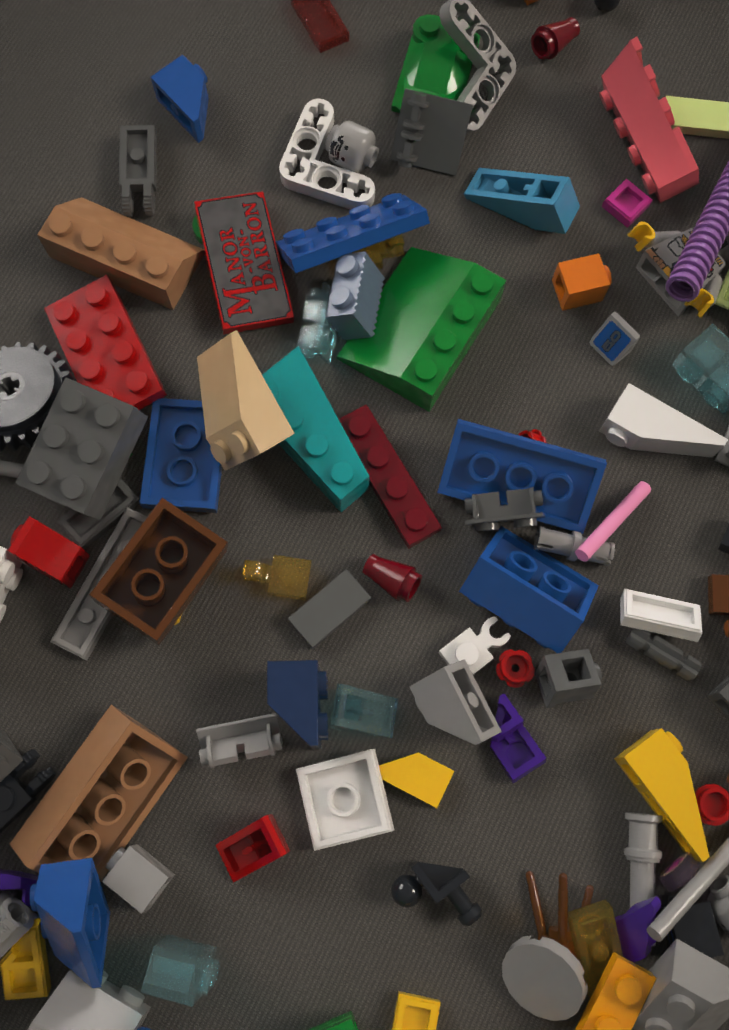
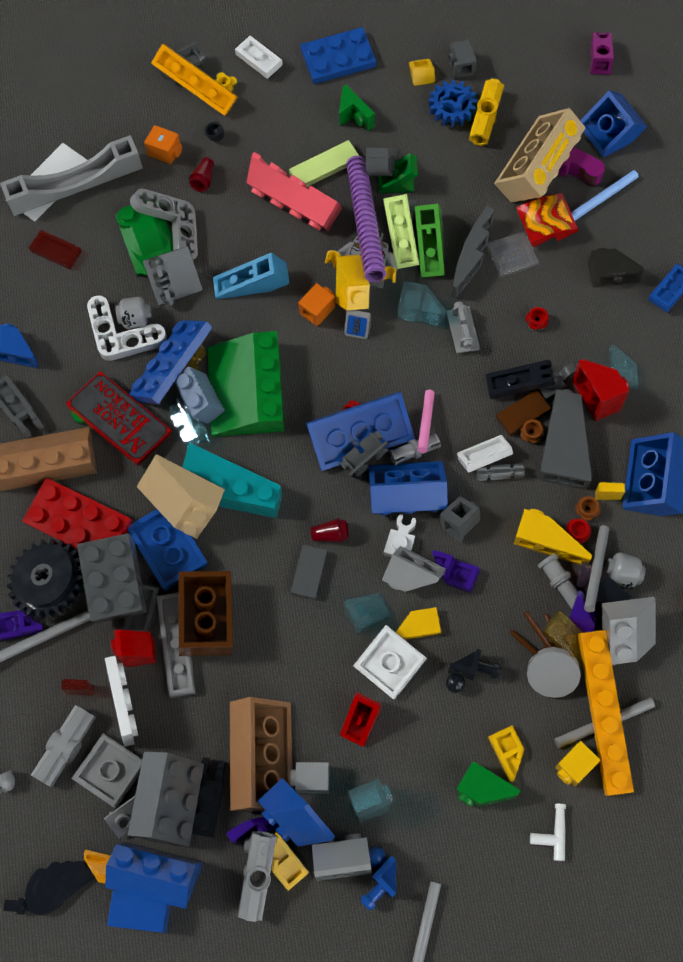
camera: 30 degrees left, 5 degrees down
light grey hinge [196,713,283,768] -> none
clear yellow plate [242,555,312,600] -> none
dark blue slope [267,660,328,750] -> none
dark red plate [339,404,442,549] -> none
red plate [496,649,535,688] -> none
white slope [599,383,728,457] -> none
dark pink tile [602,178,653,228] -> none
none -> yellow slope [335,254,370,311]

